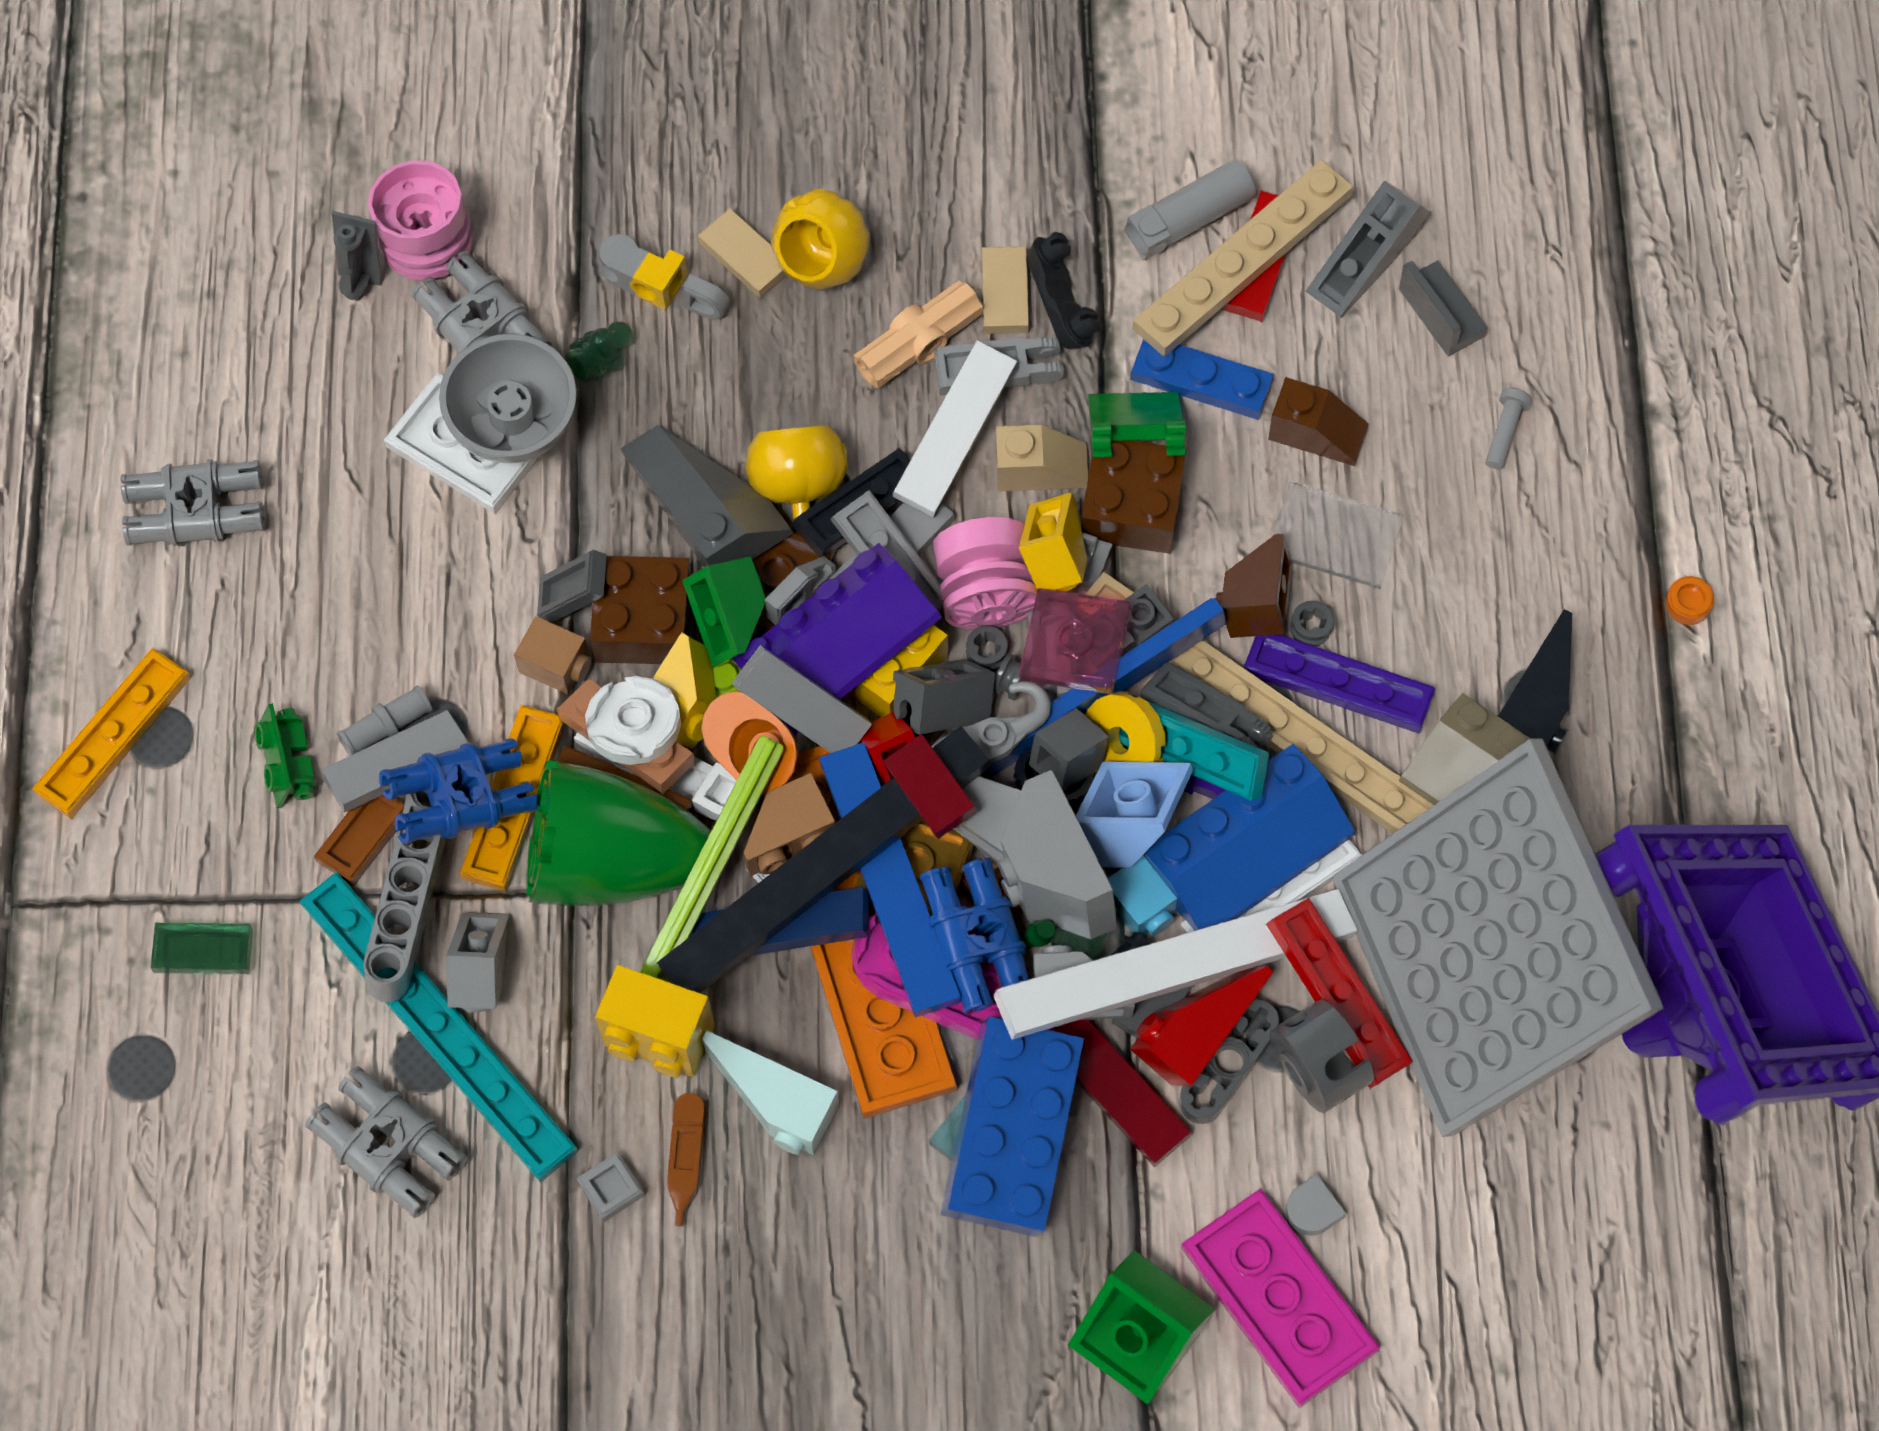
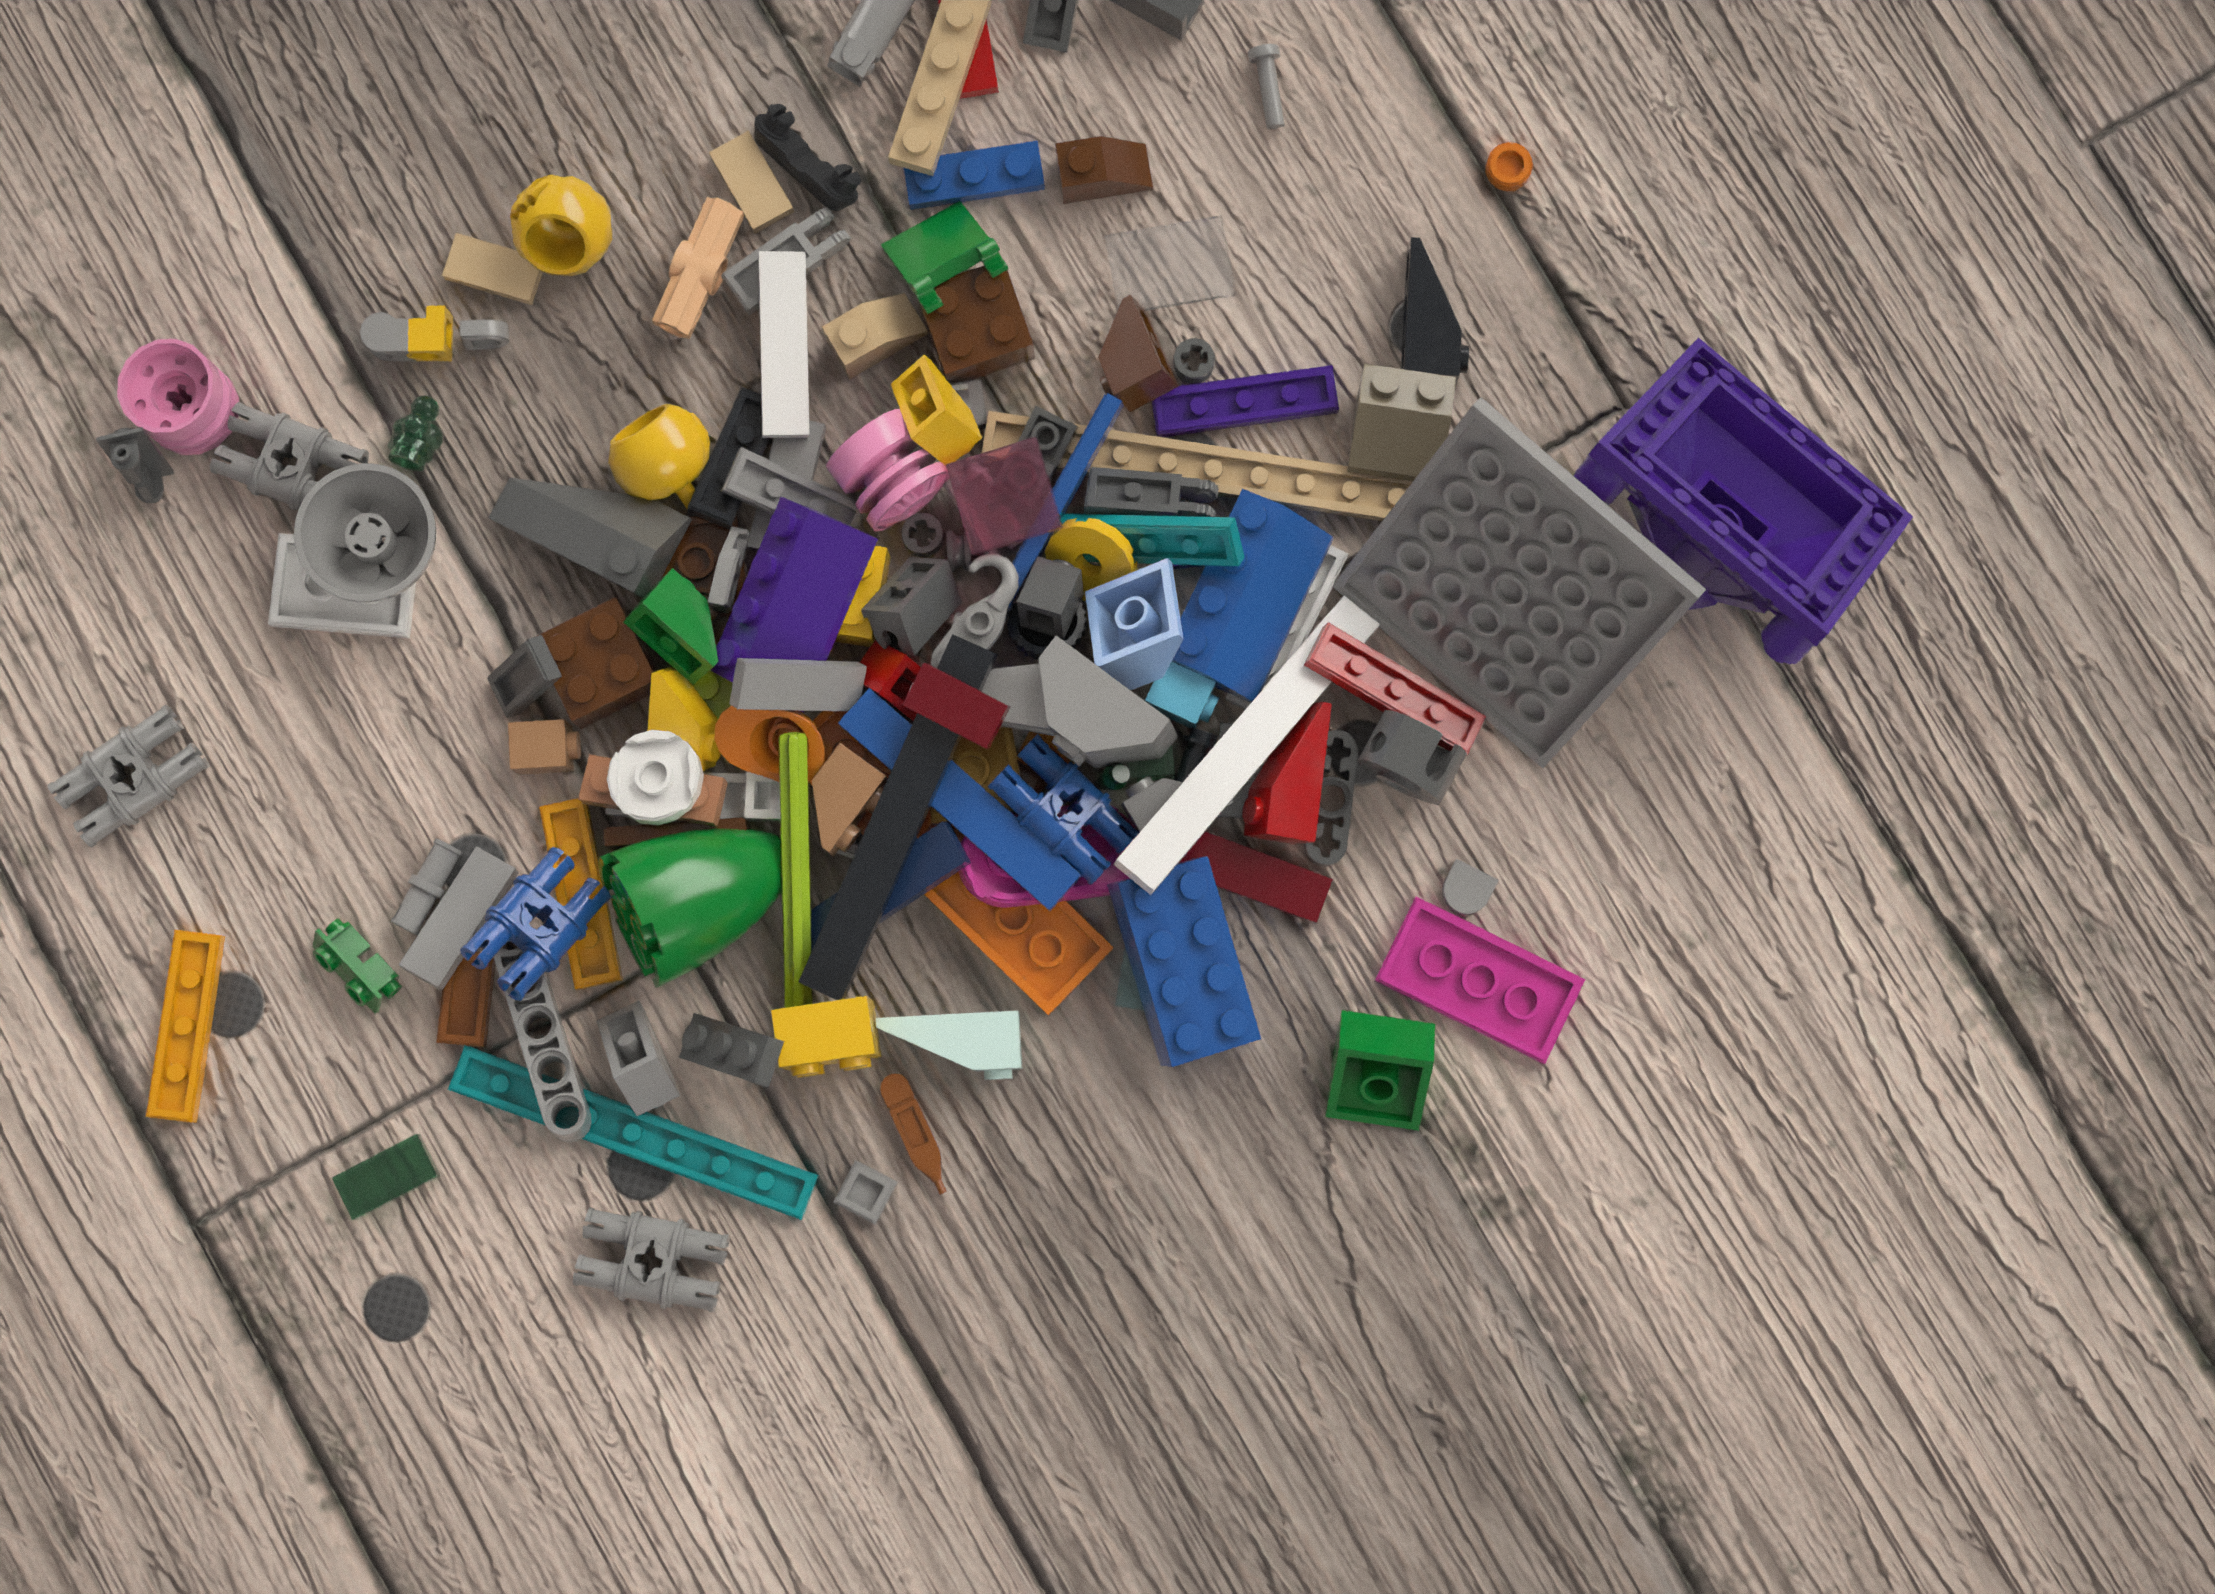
camera: 30 degrees left, 15 degrees up
none -> dark grey plate [679,1013,784,1088]

